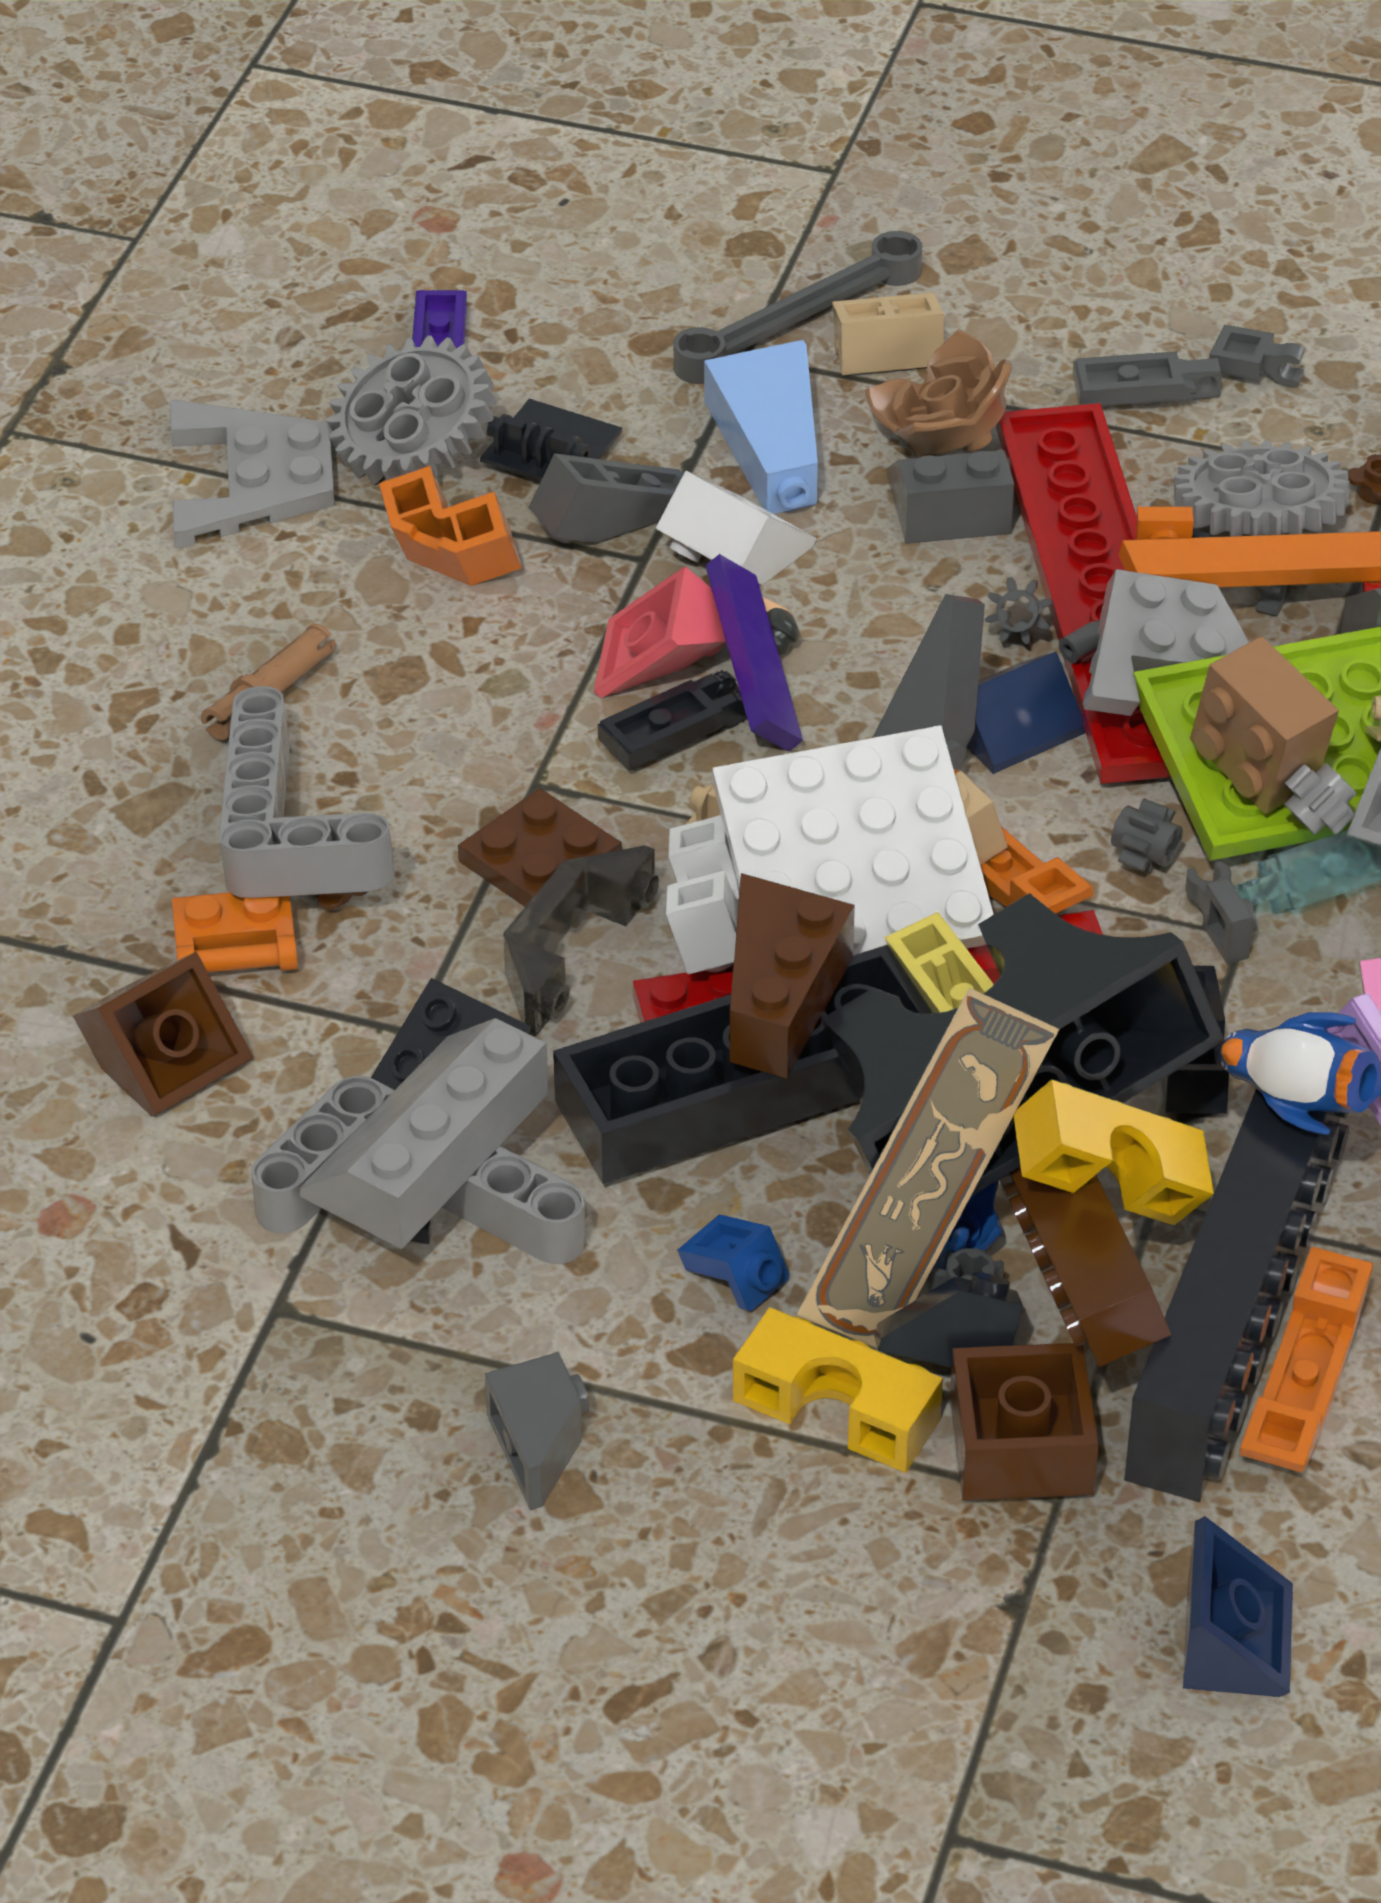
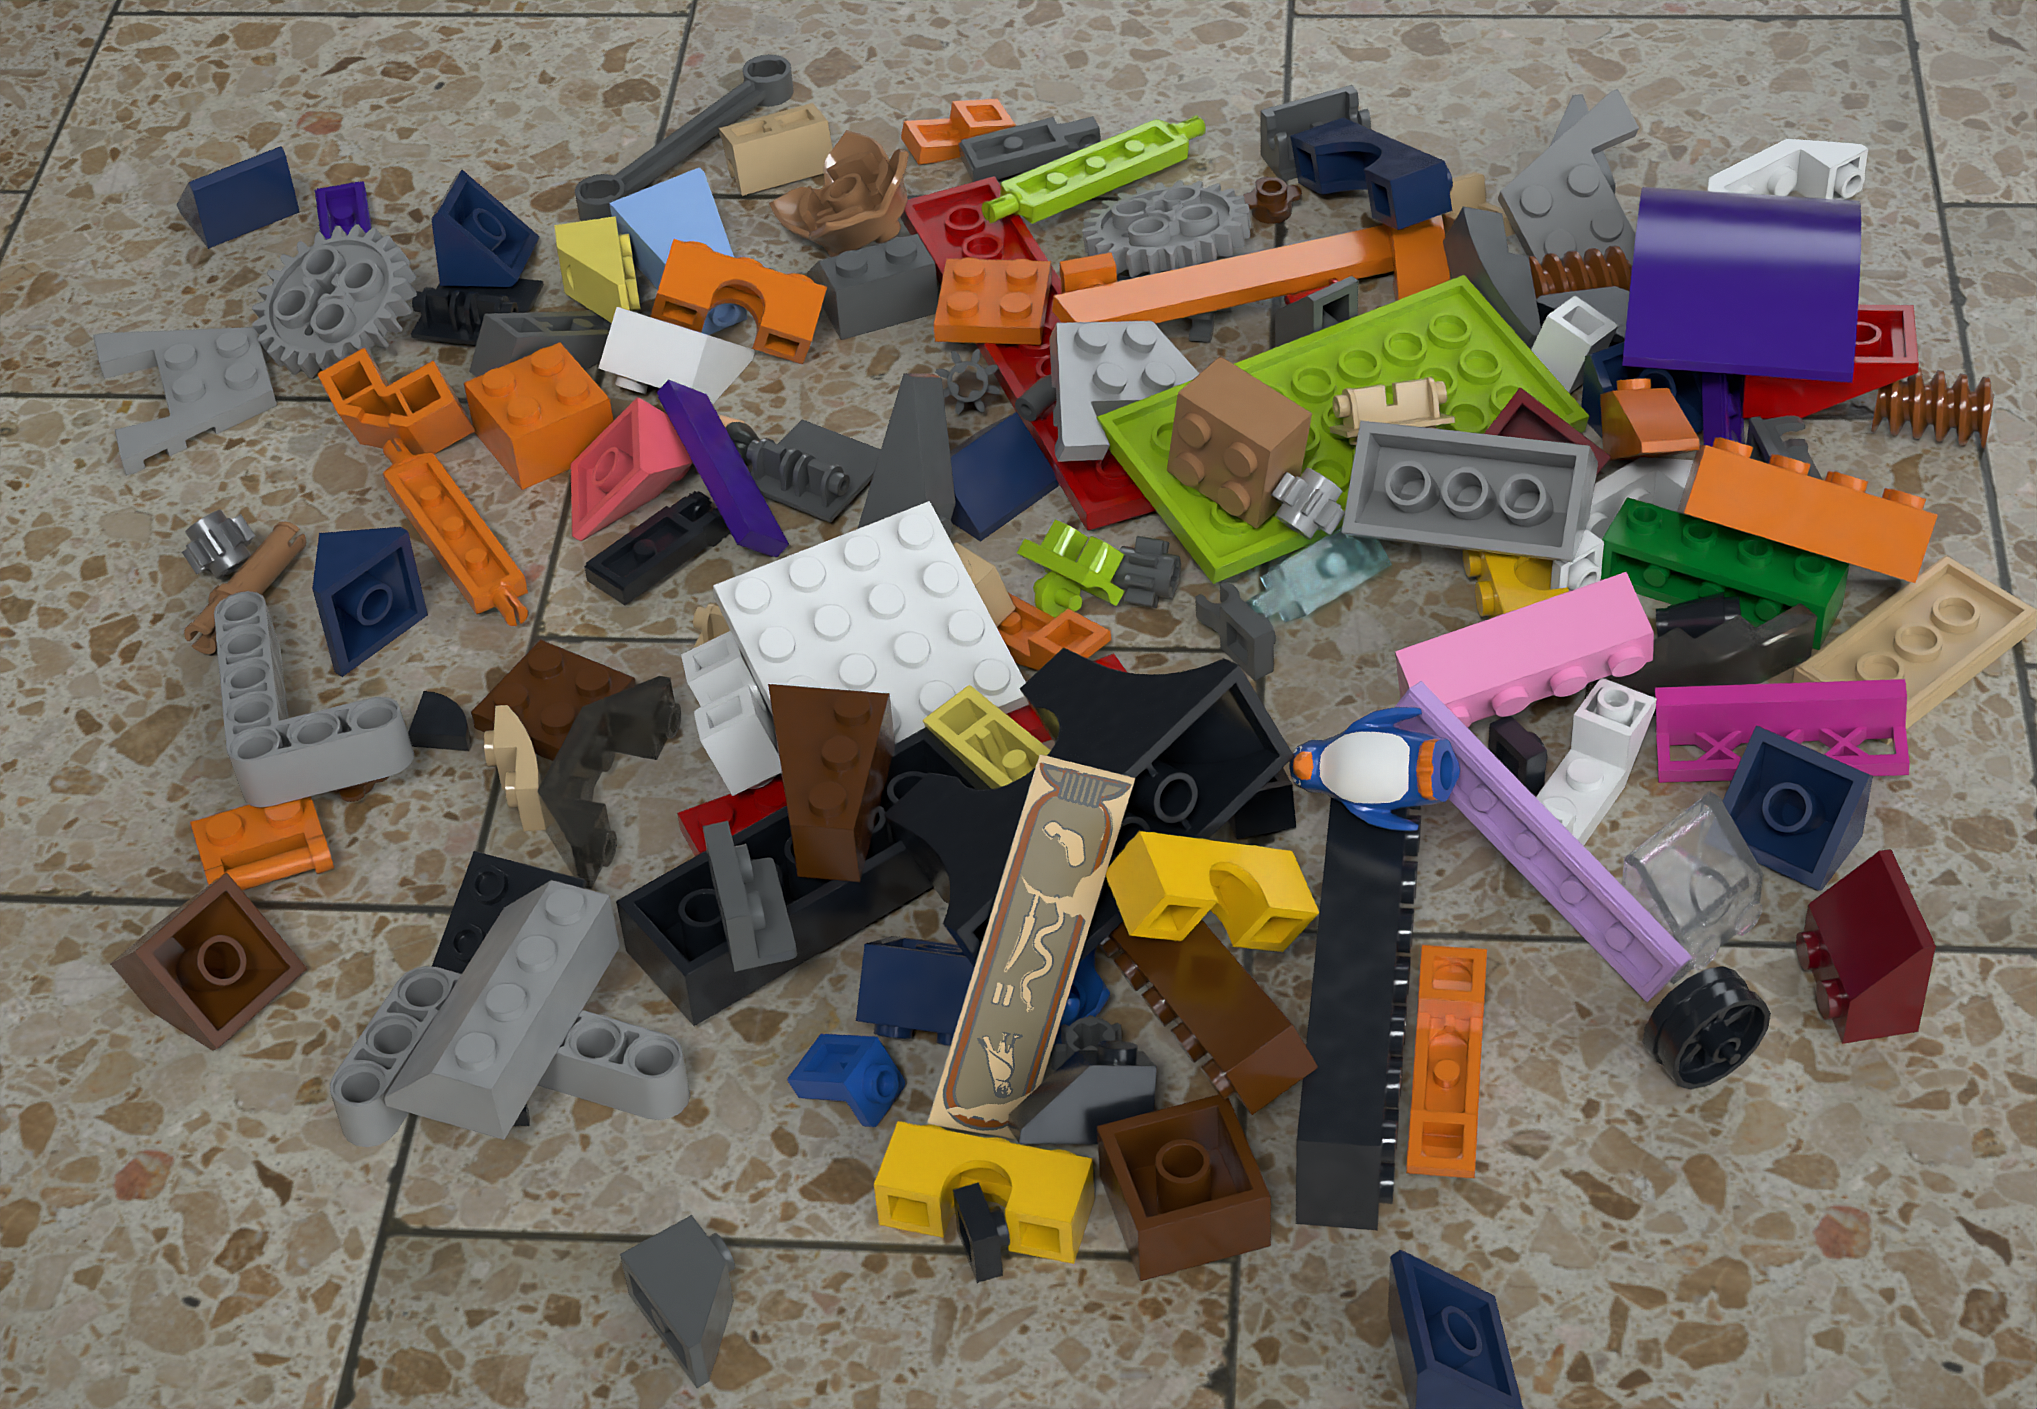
camera: 10 degrees left, 0 degrees up
dark grey plate [1209,324,1305,387] -> none
none -> dark blue slope [177,146,300,249]
none -> flat silver gear [182,509,256,579]
none -> dark blue slope [312,527,428,677]
none -> orange plate [382,438,528,626]
none -> black tile [408,691,470,751]
none -> dark blue slope [431,170,540,287]
none -> orange brick [464,342,614,490]
none -> tan slope [484,705,547,832]
none -> light yellow slope [554,216,641,323]
none -> orange arch [650,239,827,364]
none -> dark grey bracket [703,821,797,972]
none -> dark grey hinge [746,419,881,523]
none -> dark blue slope [856,936,974,1046]
none -> orange slope [901,99,1016,164]
none -> orange plate [933,257,1052,345]
none -> black plate [953,1182,1010,1283]
none -> lime plate [982,115,1206,224]
none -> lime hips [1017,519,1125,618]

